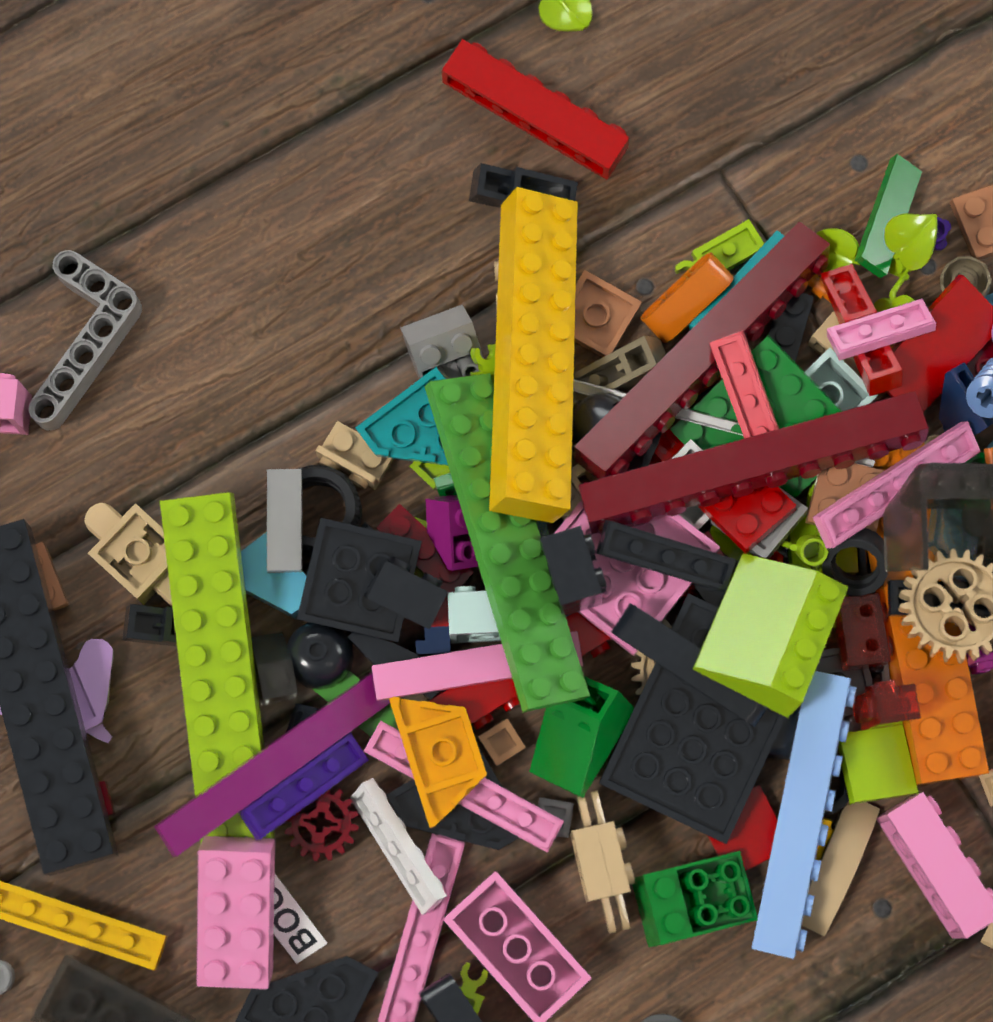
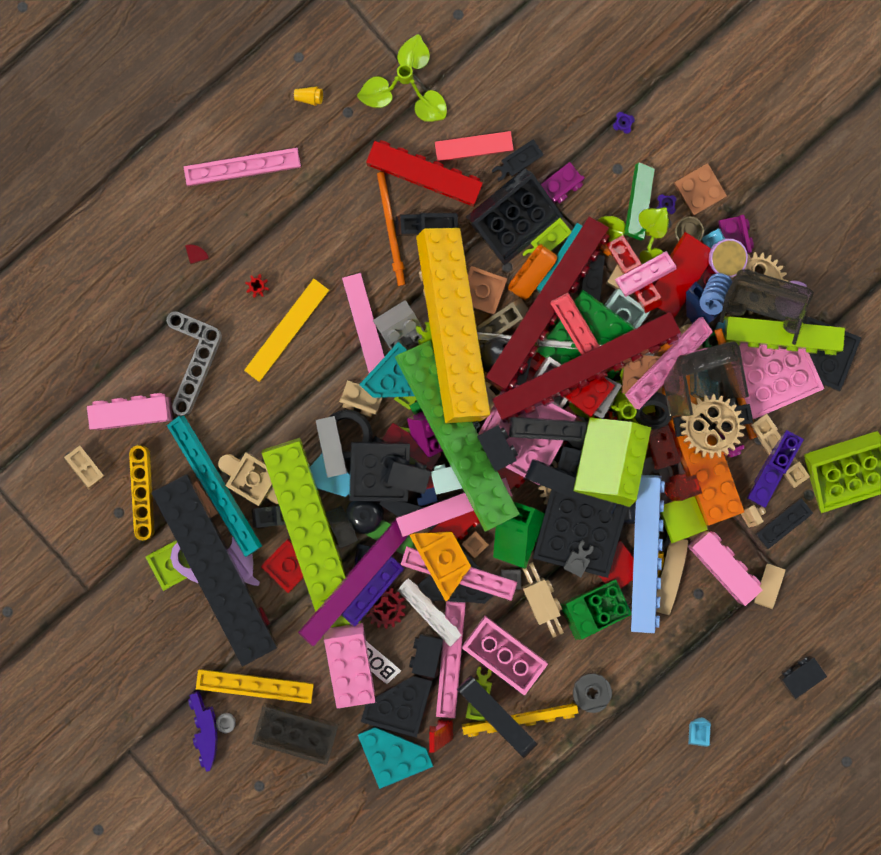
camera: 15 degrees left, 10 degrees up
none -> teal plate [167,415,262,557]
none -> bright pink tile [184,148,301,186]
none -> dark red tile [185,245,209,264]
none -> yellow tile [244,279,329,382]
none -> red gear [245,274,269,298]
none -> red tile [261,539,304,593]
none -> bright pink tile [342,273,384,373]
none -> orange bar [377,172,406,286]
none -> black brick [409,633,443,678]
none -> coral tile [435,131,513,162]
none -> black slope [465,168,563,265]
none -> black plate [492,139,544,182]
none -> magenta bracket [541,162,585,204]
none -> dark grey plate [563,540,594,577]
none -> dark purple plate [613,112,635,134]

